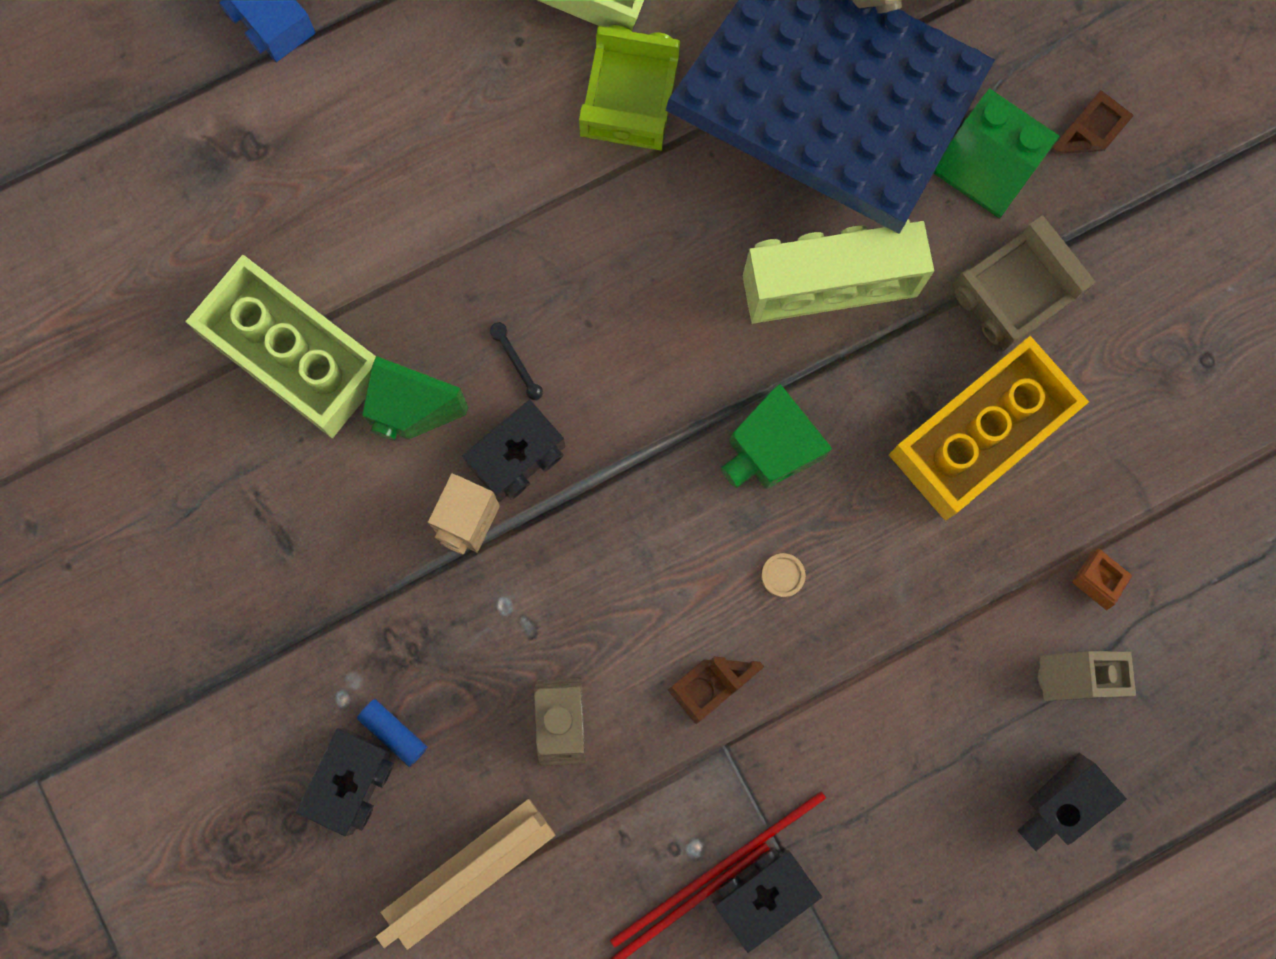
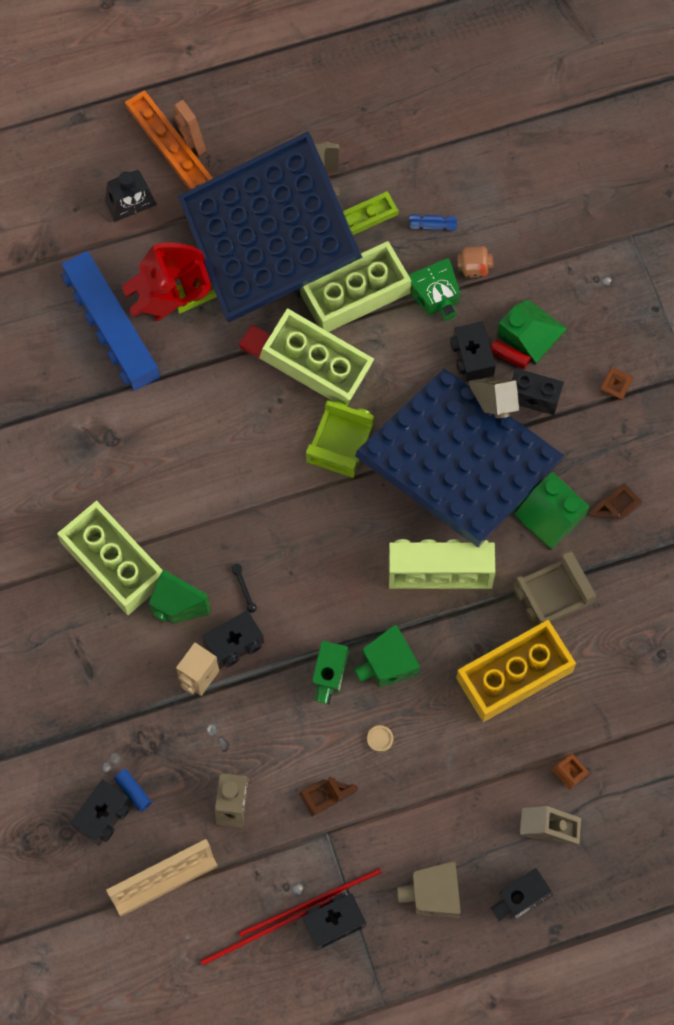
camera: 15 degrees right, 10 degrees down
none -> green torso [312,641,350,705]
none -> dark tan torso [397,861,461,918]

